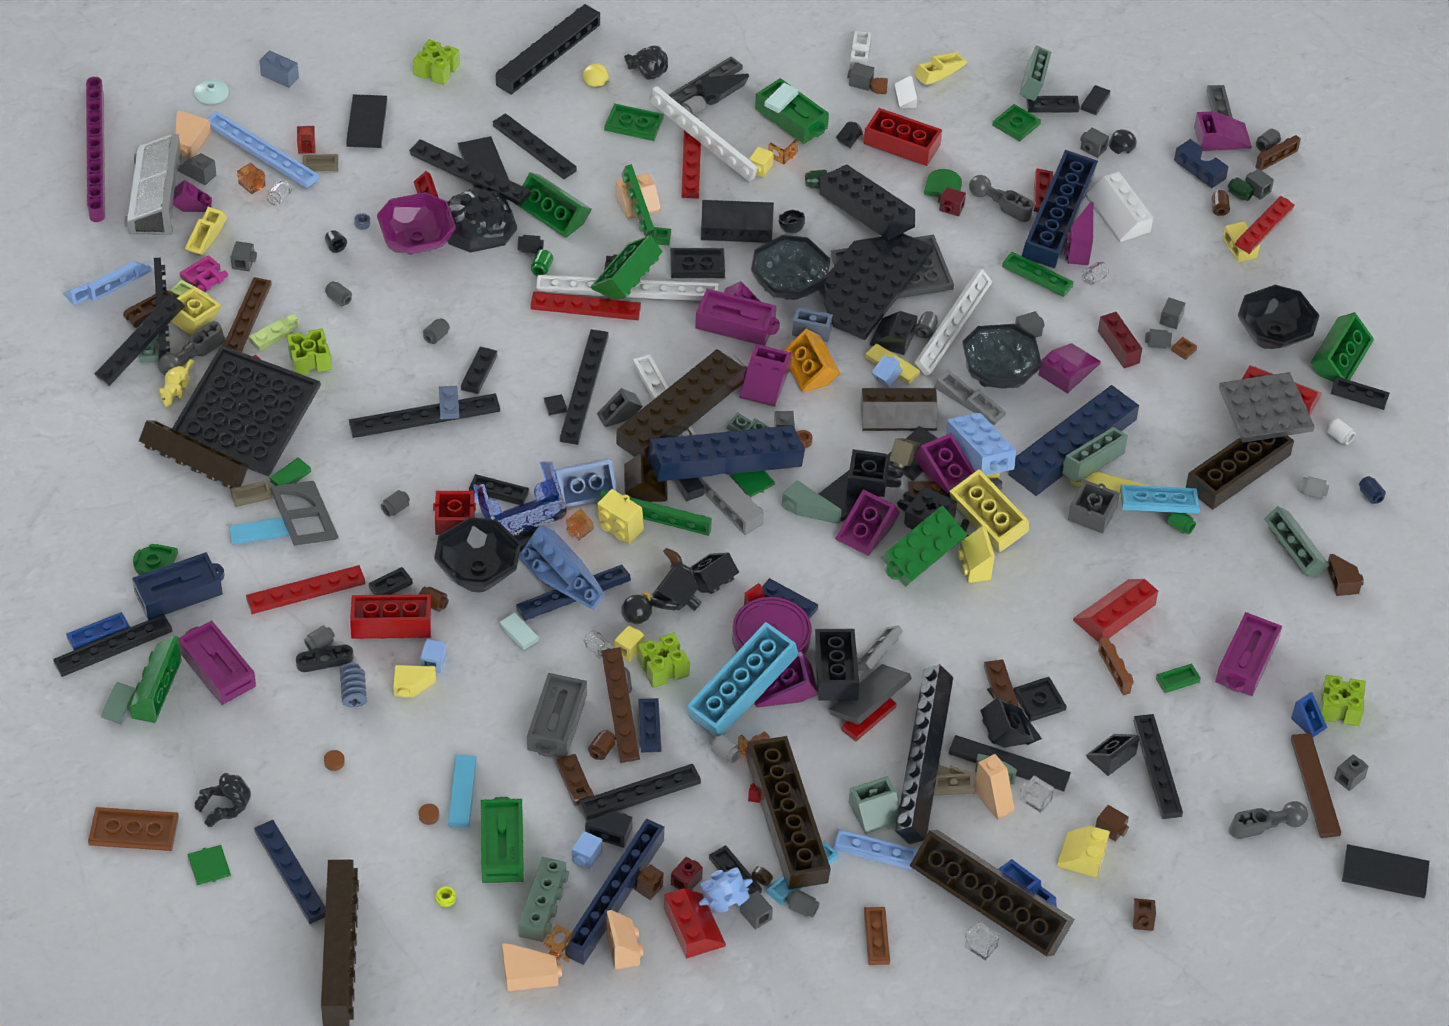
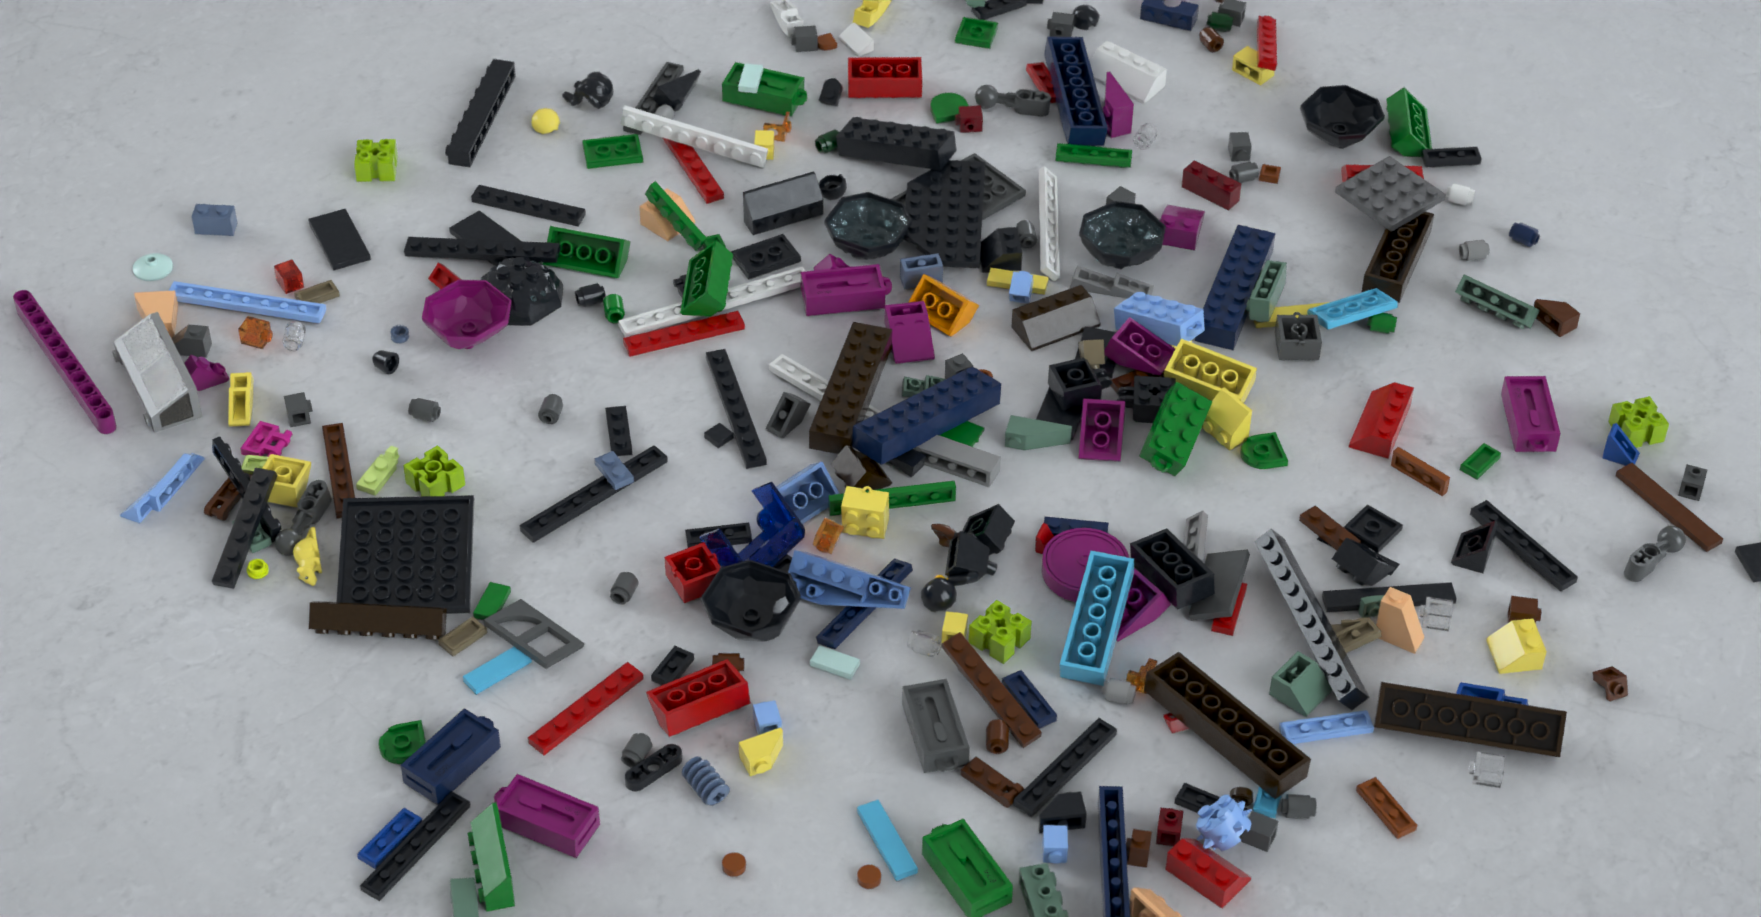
camera: 25 degrees left, 5 degrees down
none -> neon yellow plate [246,559,269,579]
none -> green tile [1240,432,1288,469]

